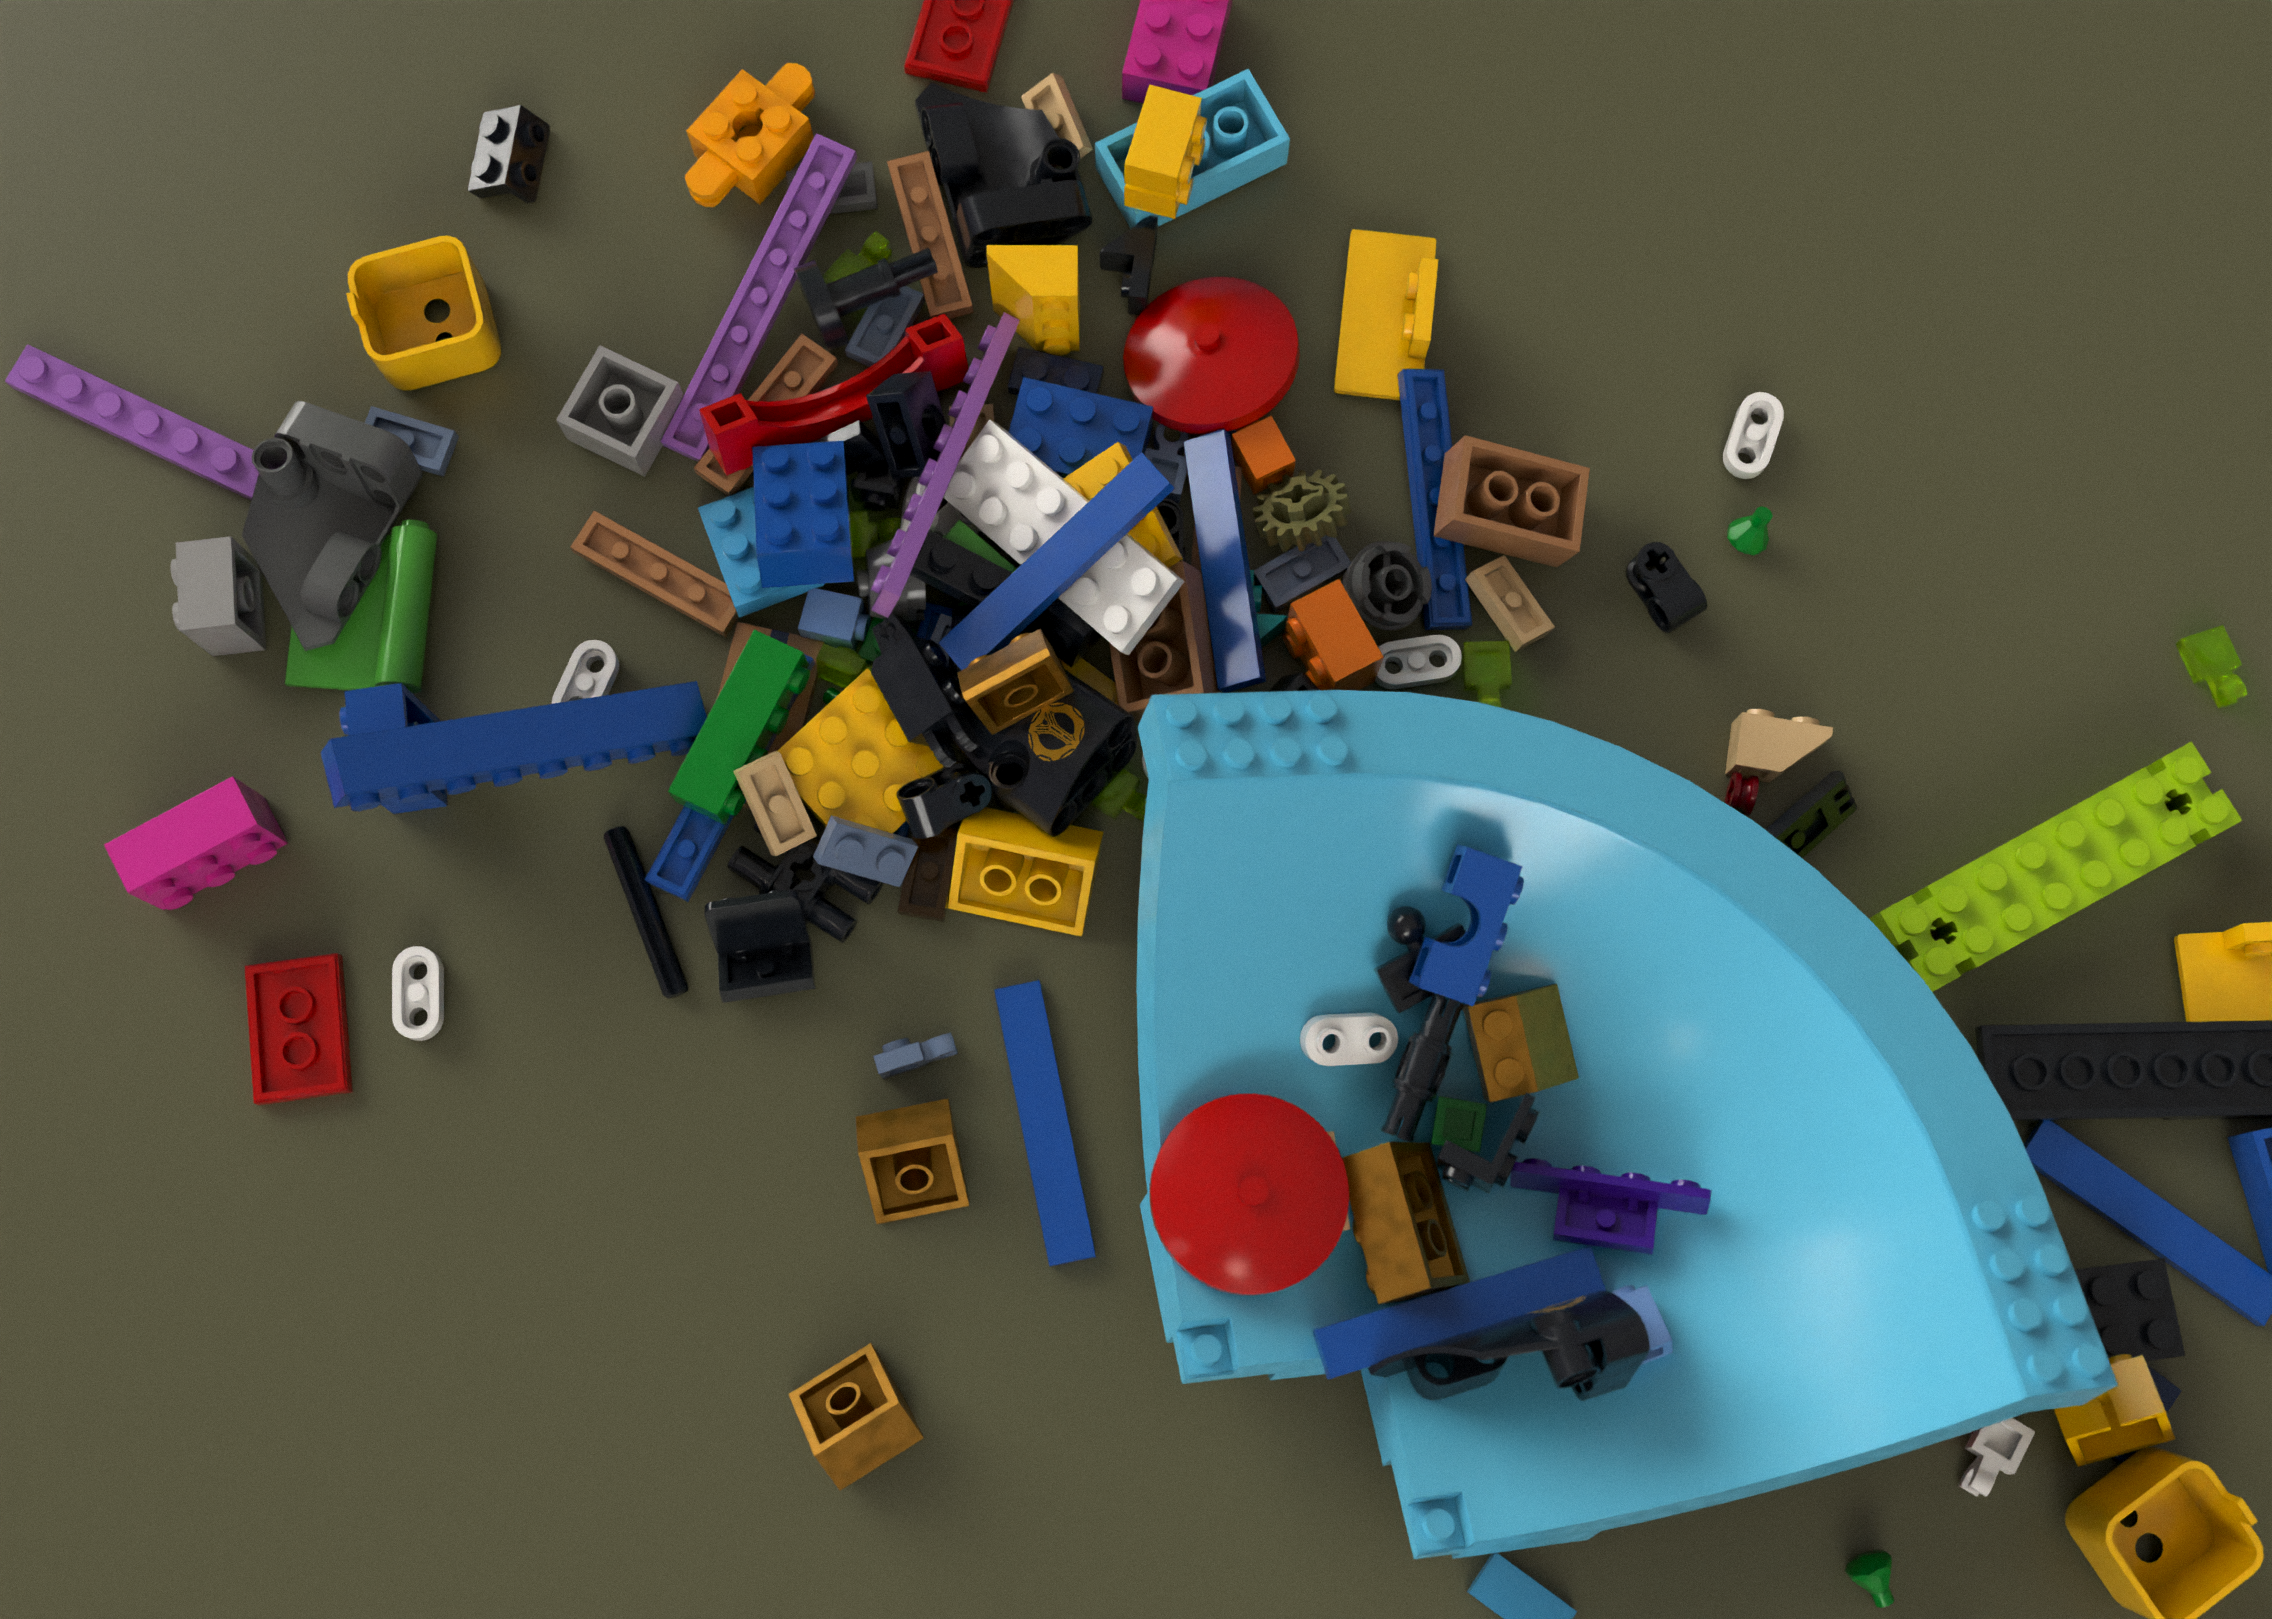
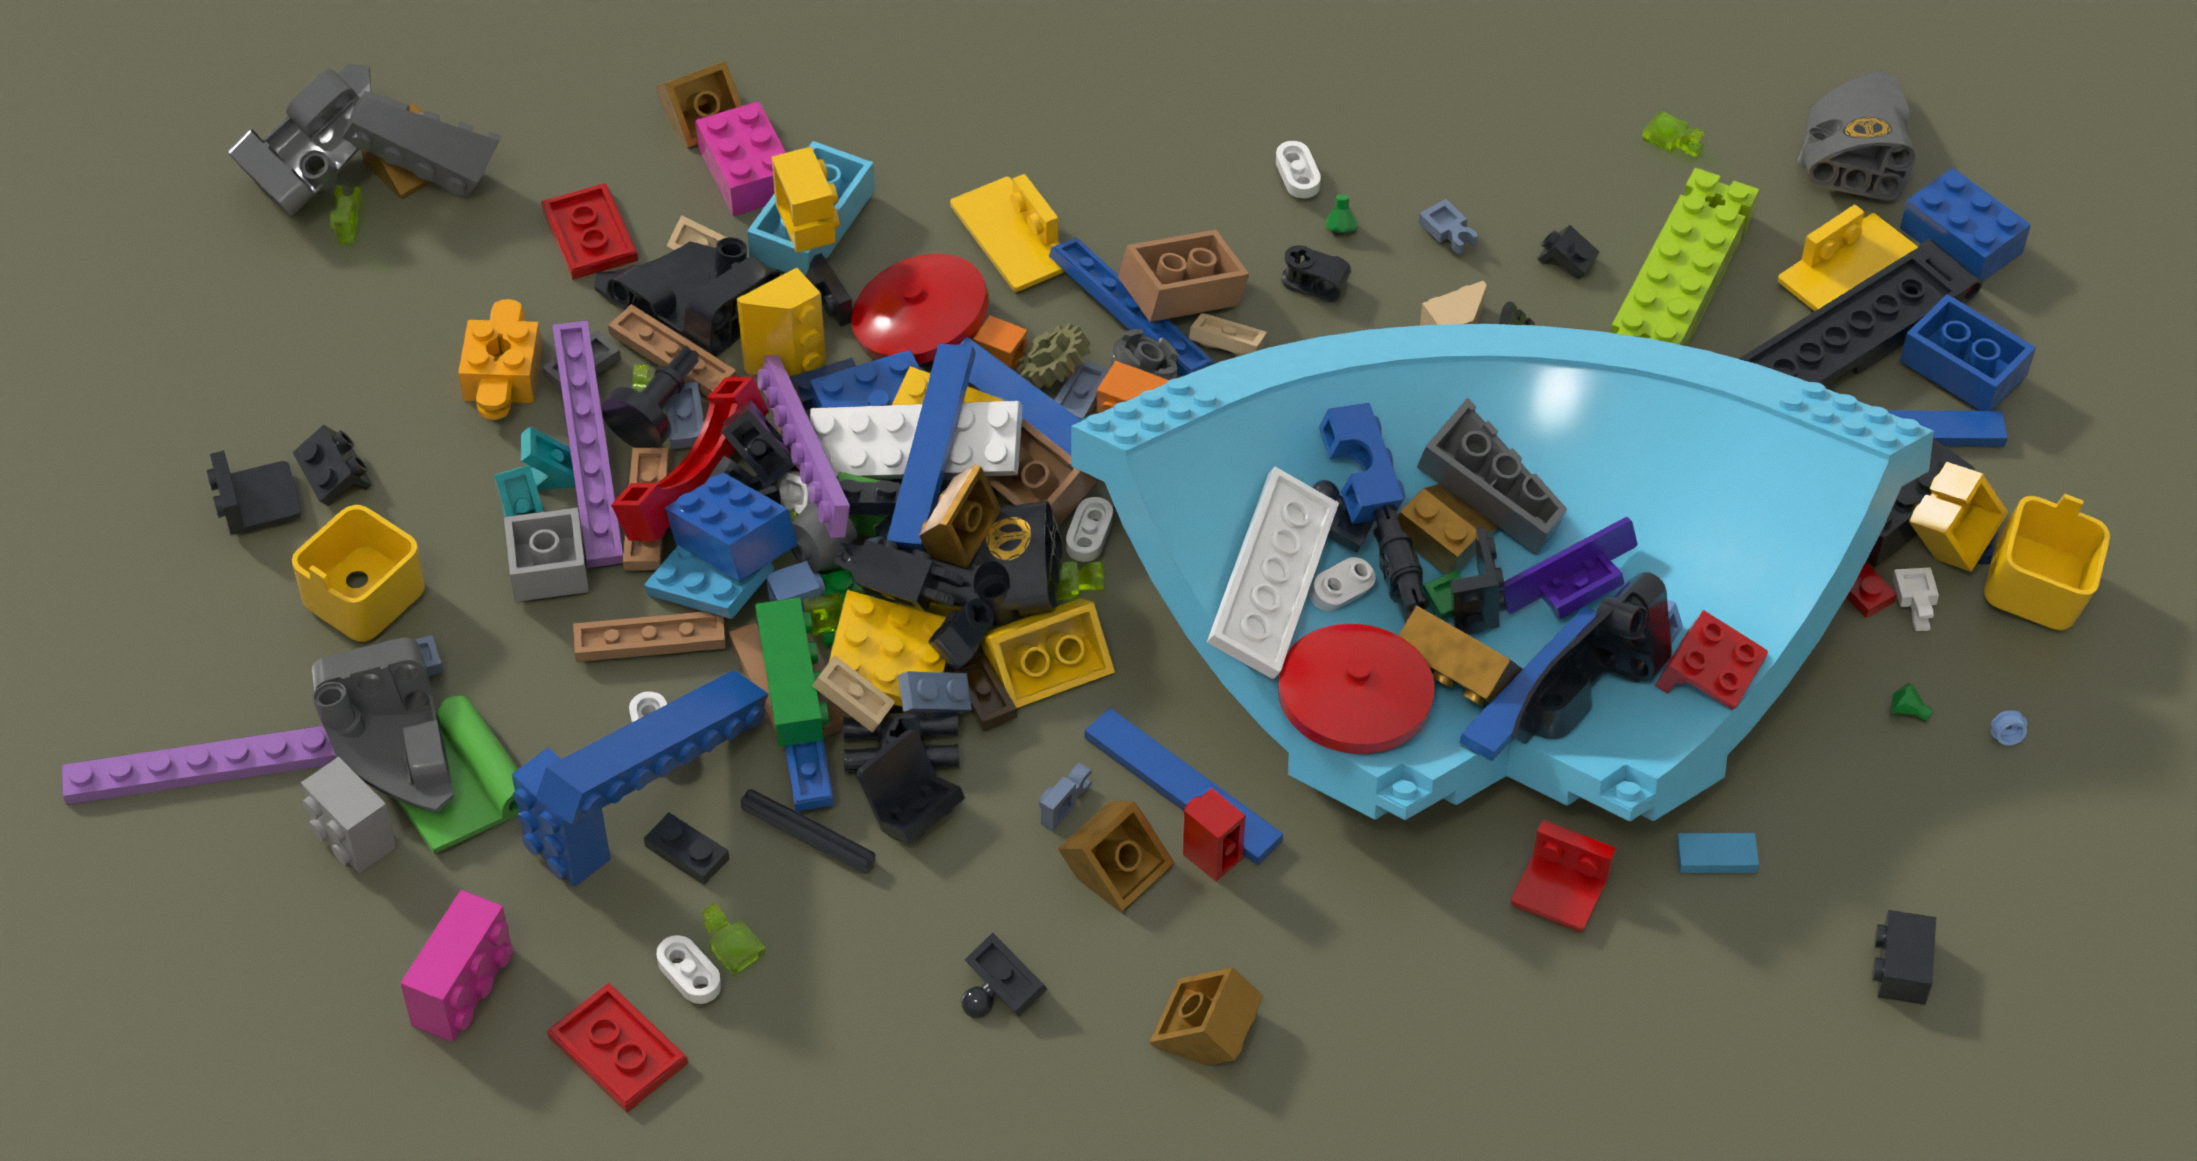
camera: 35 degrees left, 25 degrees down
none -> black bracket [206,450,302,535]
none -> teal slope [493,465,544,517]
none -> teal slope [521,426,576,490]
none -> black plate [644,812,729,885]
none -> clear neon green plate [701,903,765,975]
none -> black plate [961,933,1048,1018]
none -> red brick [1183,788,1246,882]
none -> white plate [1207,467,1339,679]
none -> dark grey wedge [1417,398,1567,554]
none -> sand blue plate [1418,199,1478,255]
none -> red bracket [1511,820,1616,932]
none -> black bracket [1537,225,1600,279]
none -> red bracket [1654,610,1768,710]

